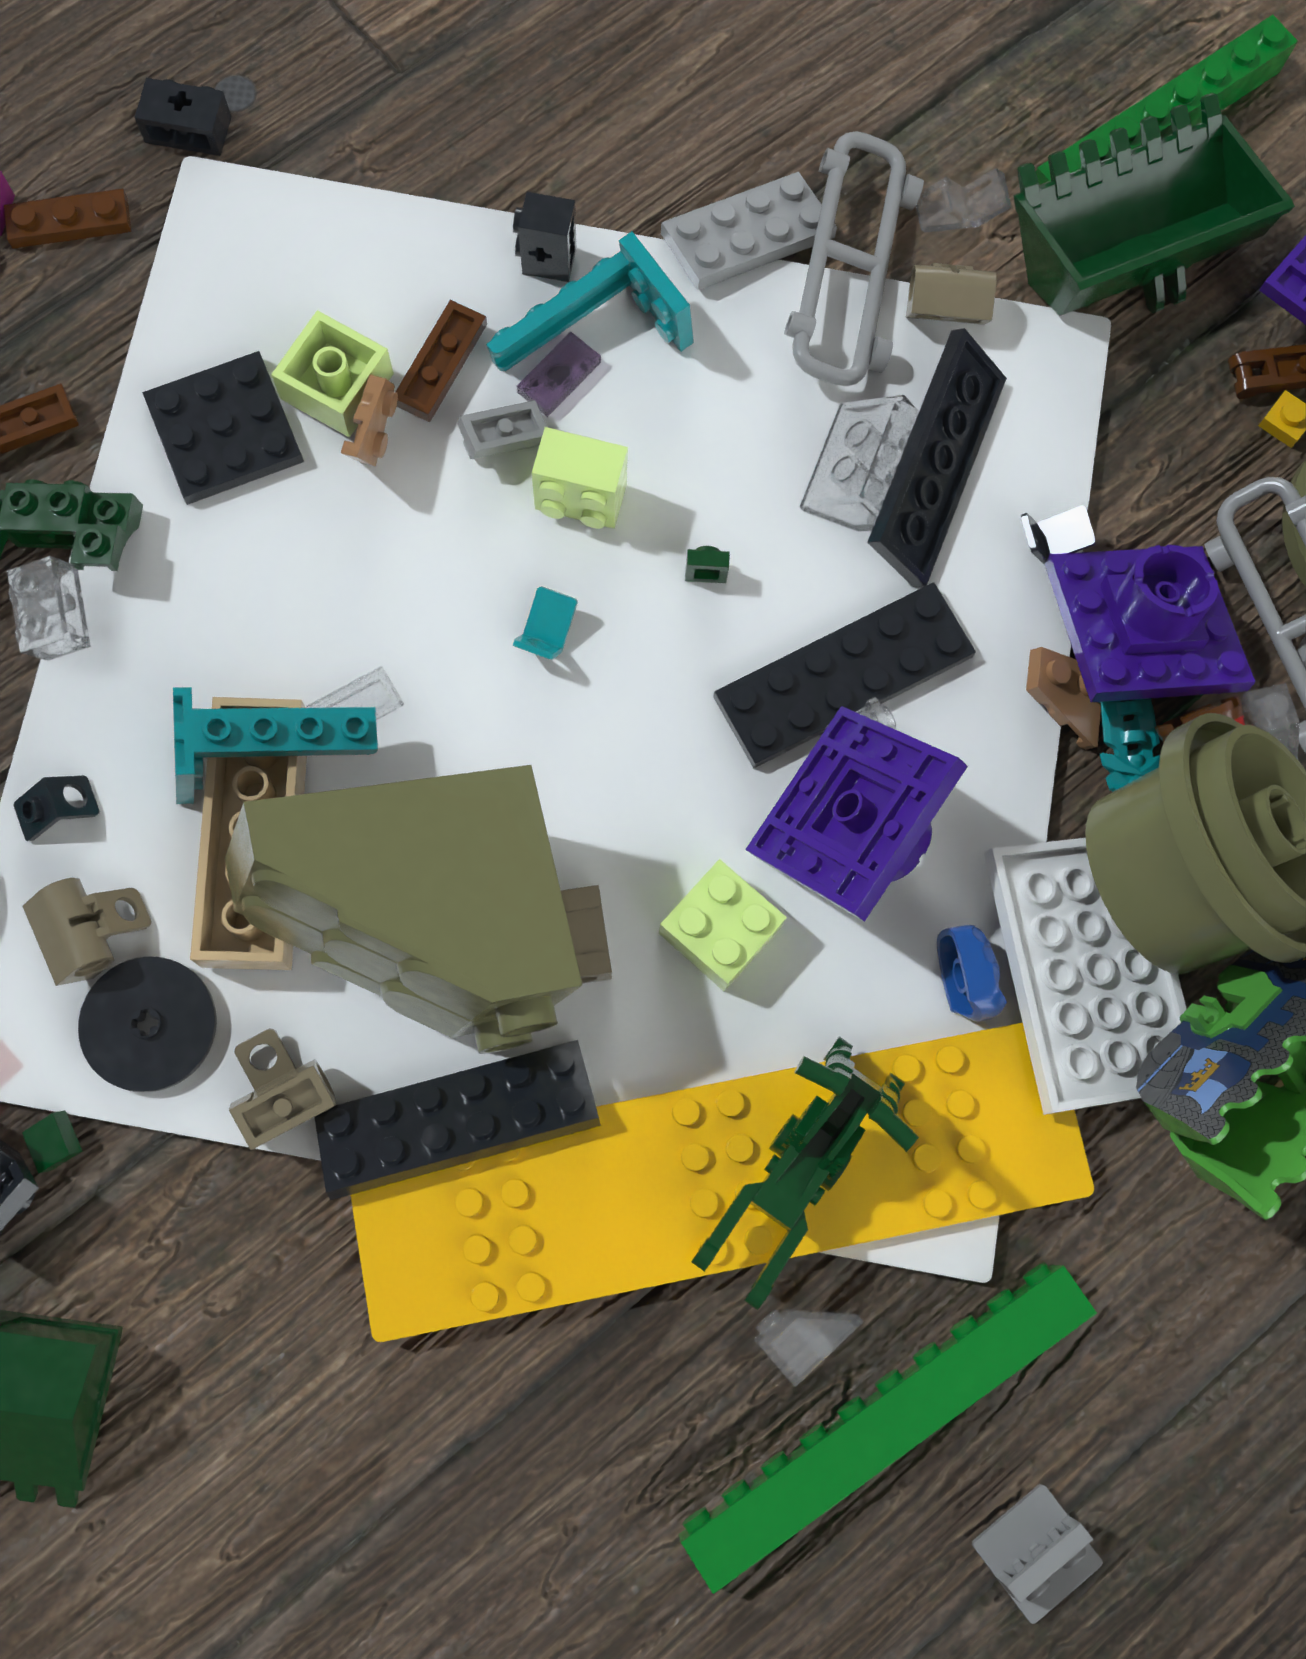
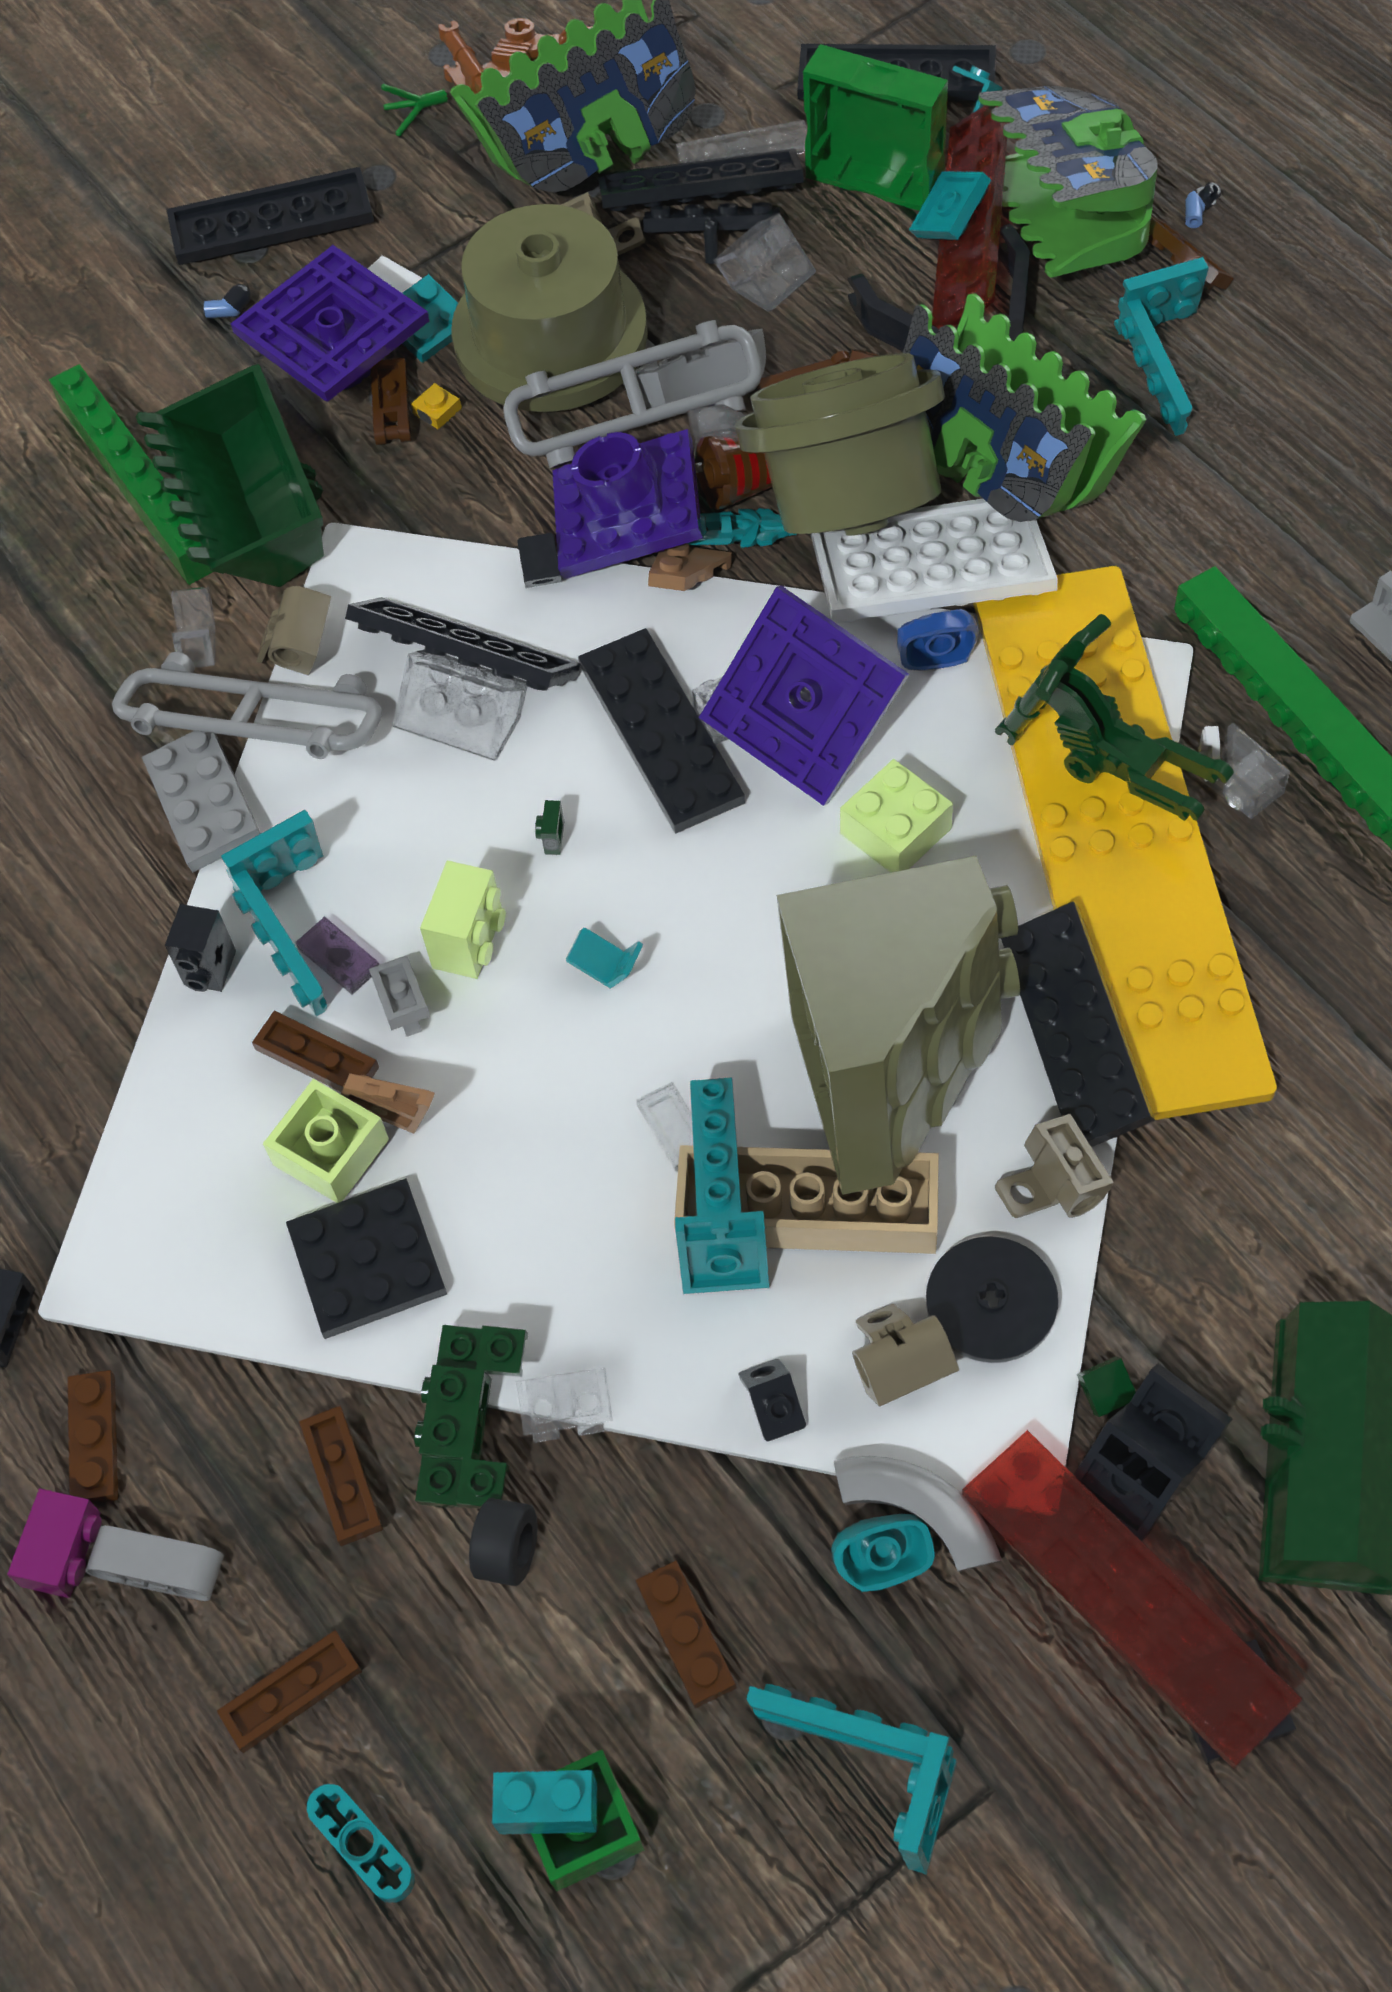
camera: 75 degrees left, 15 degrees down
none -> white tile [1198,726,1220,781]

